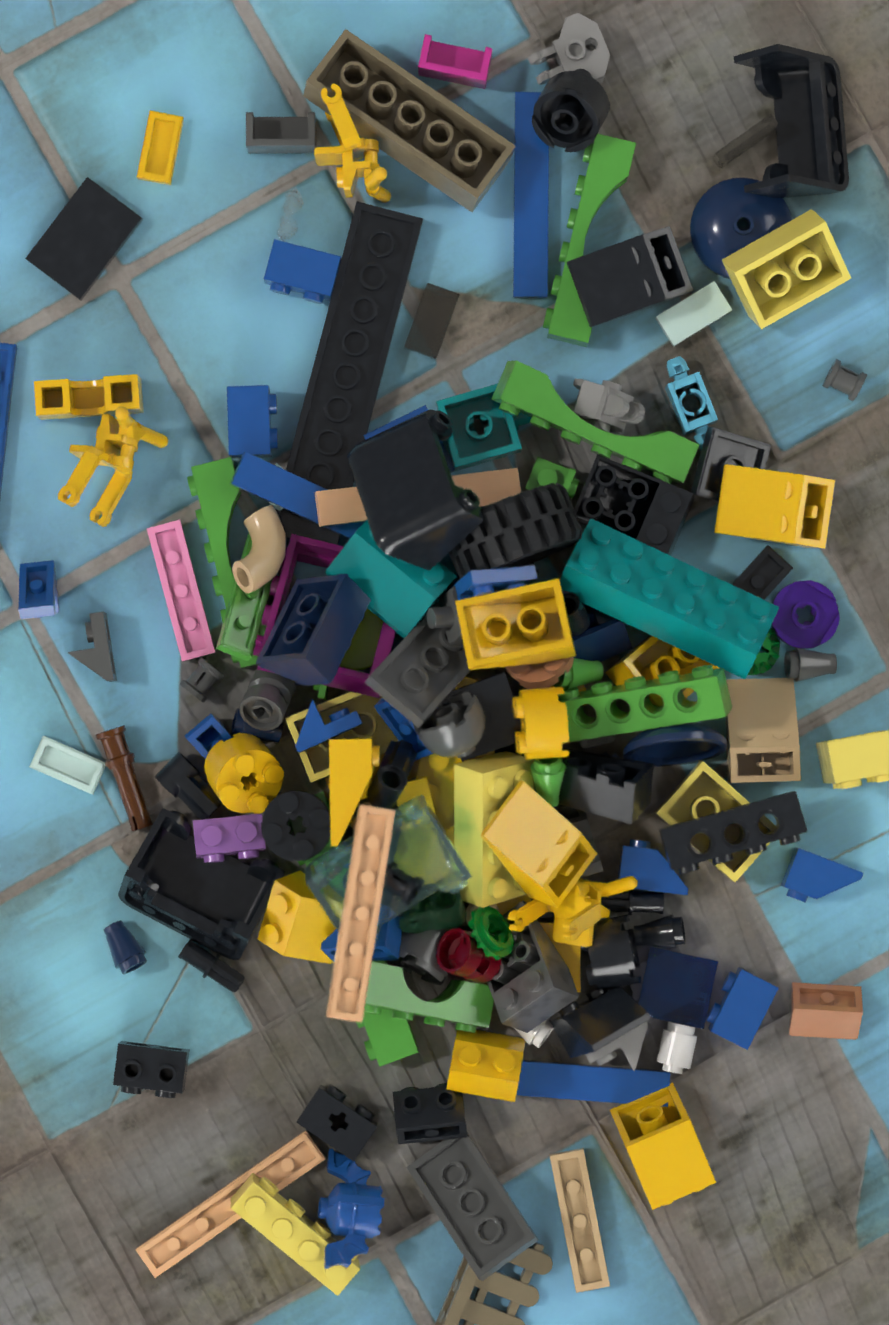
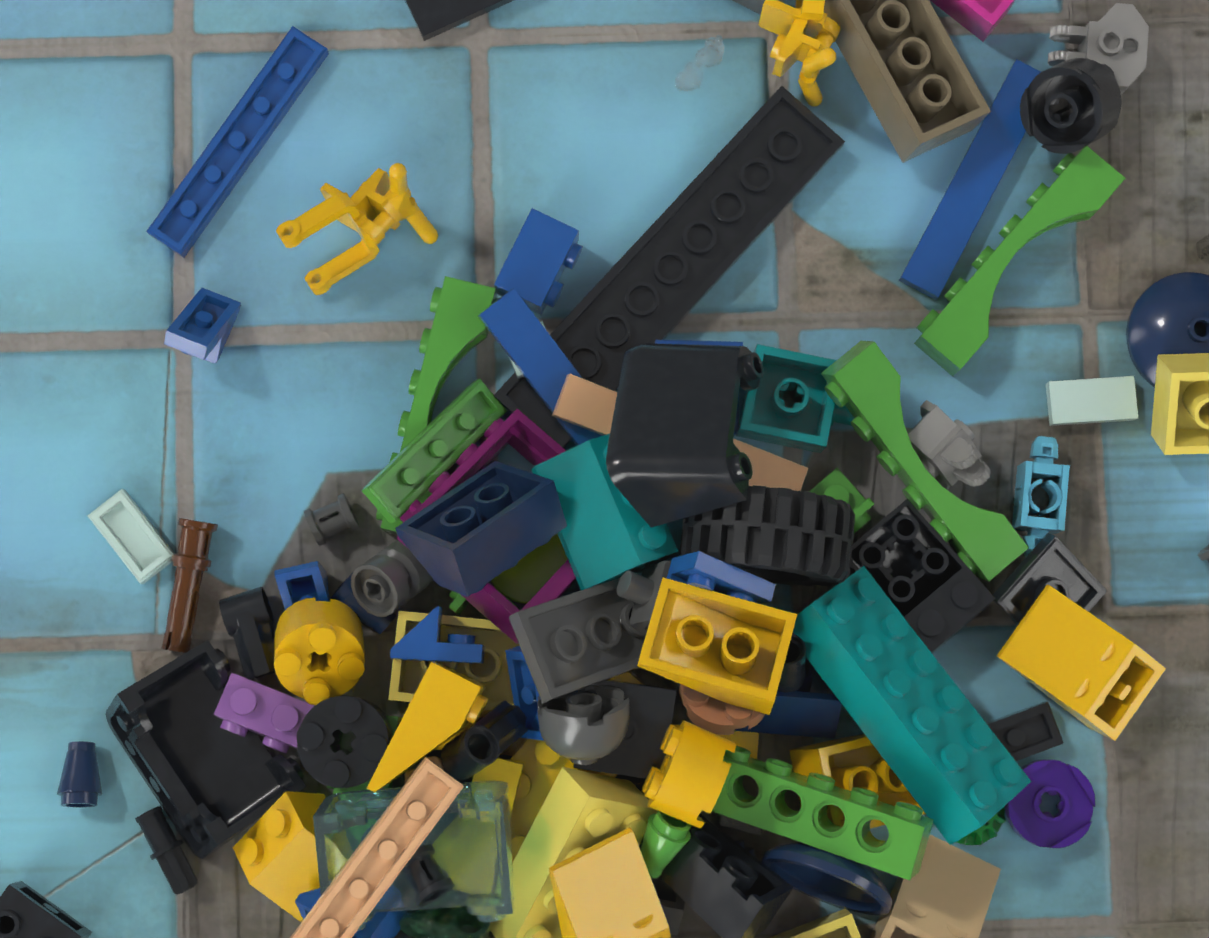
camera: 20 degrees right, 5 degrees down
yellow arch [34,374,144,420] -> none
dark grey slope [68,612,117,682] -> none
bright pink plate [147,520,216,662] -> none
tan cylinder [233,505,286,594] -> none
blue brick [264,239,341,304] -> none
clear smoke tile [404,283,460,360] -> none
bright green cone [554,658,603,690] -> none
black slope [567,226,693,327] -> none
dark grey cone [784,648,837,682] -> none

